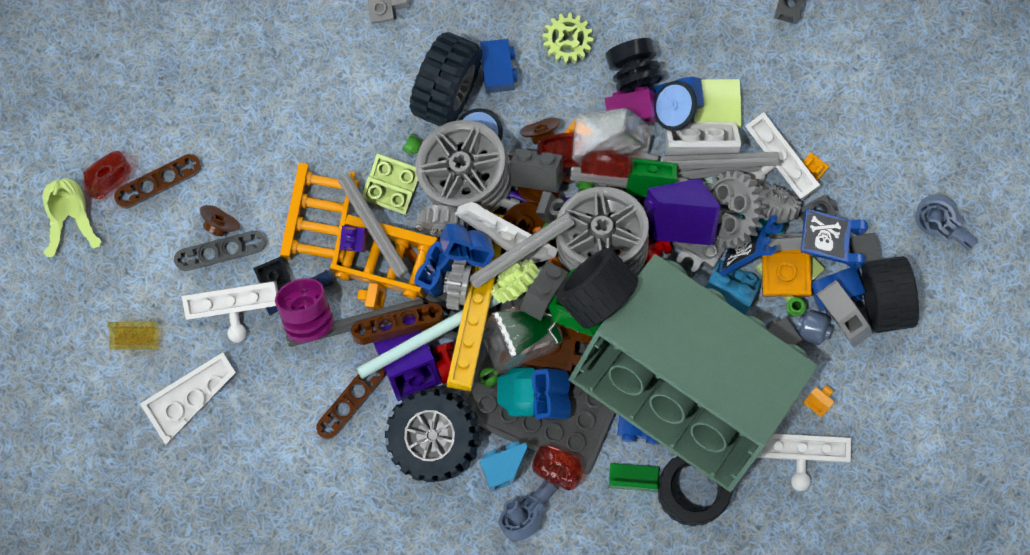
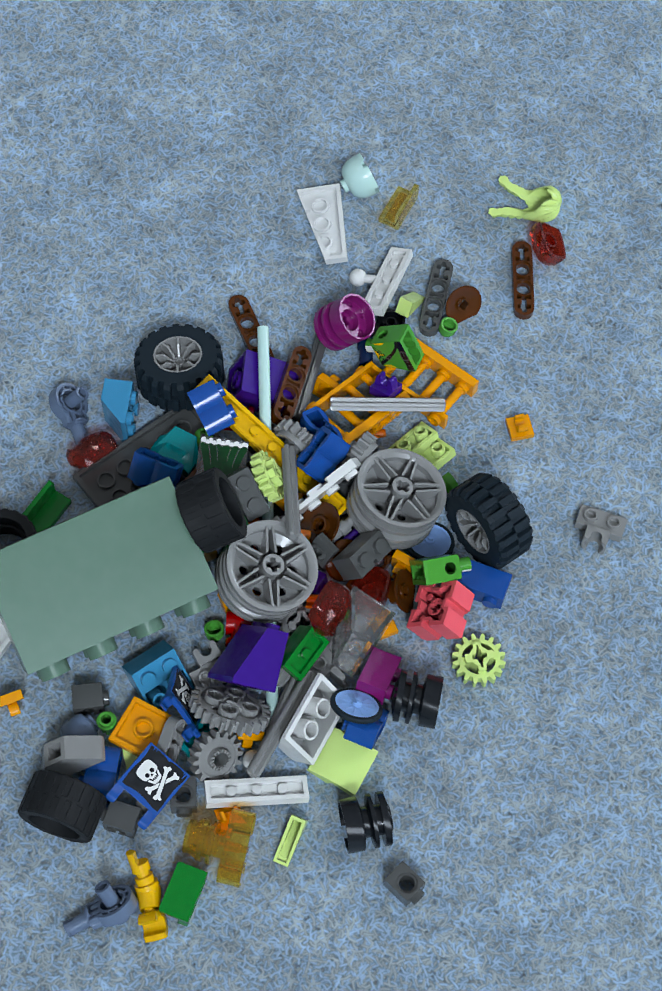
camera: 120 degrees right, 15 degrees down
none -> yellow piece [126,849,168,943]
none -> green panel [159,862,208,927]
none -> clear yellow beam [182,808,257,888]
none -> blue brick [187,380,238,436]
none -> yellowish green piece [273,815,308,867]
none -> black wheel [338,791,394,854]
none -> light aqua cylinder [340,153,380,198]
none -> bright green torso [365,324,424,372]
none -> light orange tile [391,549,414,579]
none -> yellowish green piece [395,291,425,318]
none -> coral brick [406,580,475,641]
none -> bright green torso [409,554,472,586]
none -> bright green hinge [439,317,458,337]
none -> light orange tile [505,413,534,442]

